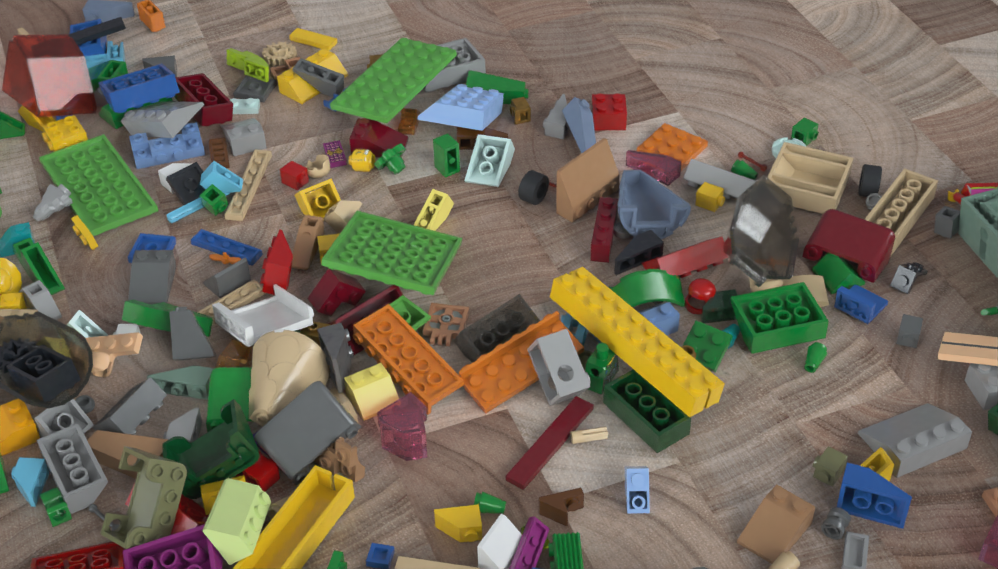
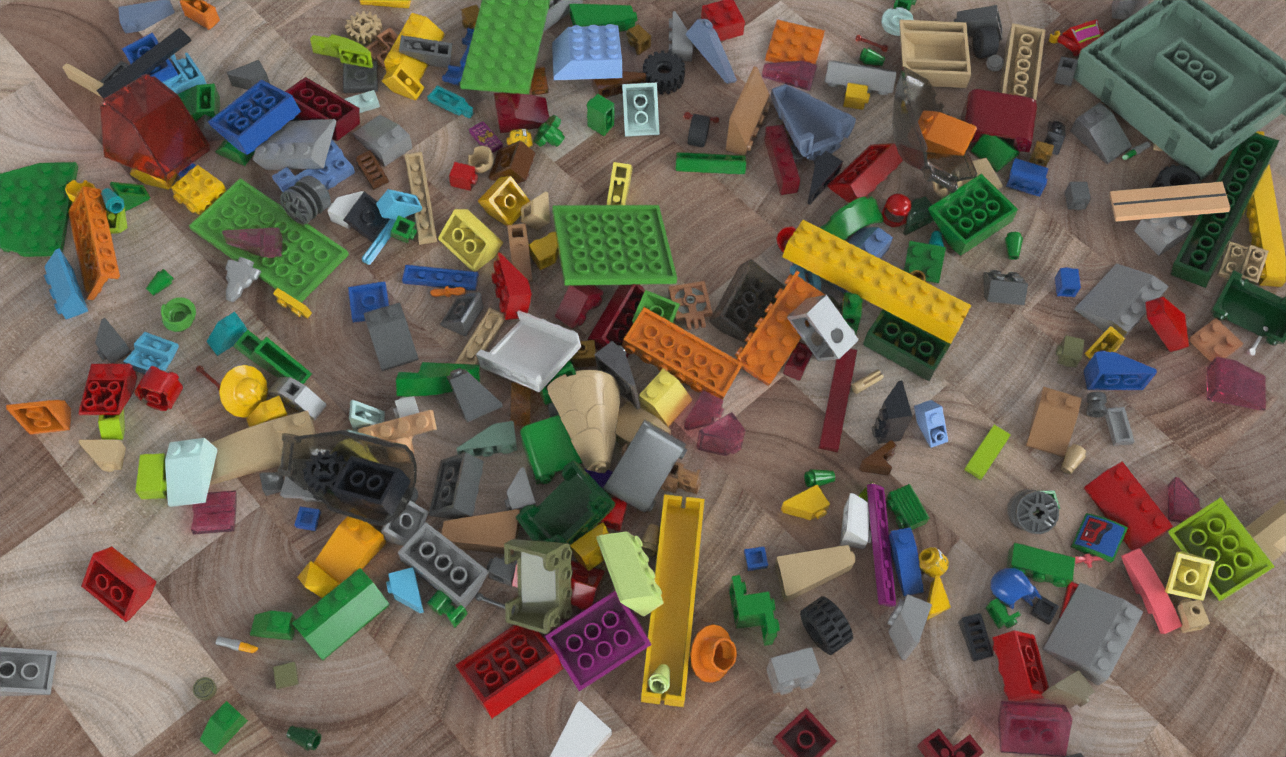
camera: 25 degrees left, 20 degrees up
none -> clear pink slope [222,228,283,258]
none -> dark grey wheel [281,175,331,225]
none -> yellow slope [381,64,425,100]
none -> teal hinge [427,85,474,118]
none -> light yellow slope [438,209,504,272]
none -> dark grey brick [487,557,517,587]
none -> reddish brown slope [488,140,535,184]
none -> black tyre [643,50,685,95]
none -> green slope [676,152,746,174]
none -> dark red slope [783,342,813,381]
none -> black slope [872,380,912,444]
none -> orange slope [910,110,977,156]
none -> dark grey slope [954,5,1003,41]
none -> lime tile [964,424,1011,480]
none -> dark grey slope [983,270,1028,305]
none -> pearl gold brick [1029,141,1054,167]
none -> blue brick [1055,267,1081,297]
none -> flat silver slope [1070,103,1132,165]
none -> red slope [1145,296,1189,352]

